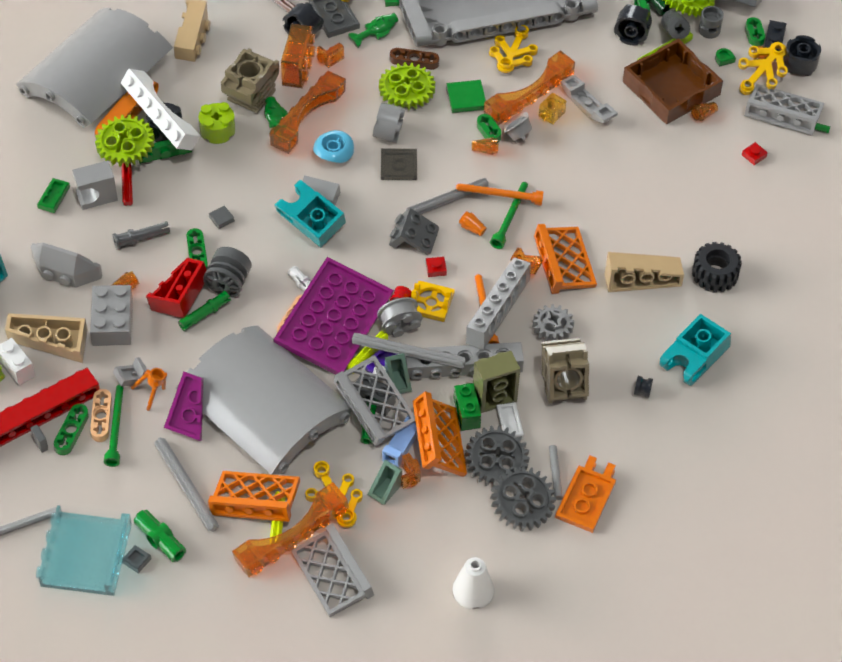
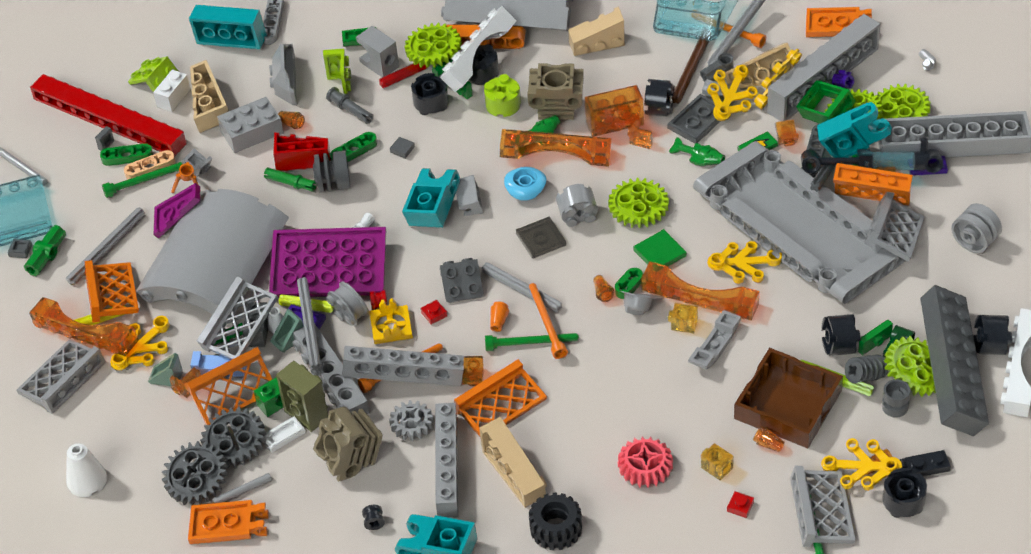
camera: 70 degrees right, 5 degrees down
reddish brown beam [390,48,439,70] -> none
green tile [715,48,736,67] -> none
green beam [745,17,765,47] -> none
none -> lime bracket [323,49,351,95]
none -> black brick [411,73,448,115]
none -> light grey brick [435,403,458,517]
none -> coral gear [618,436,673,488]
none -> clear yellow brick [701,443,734,481]

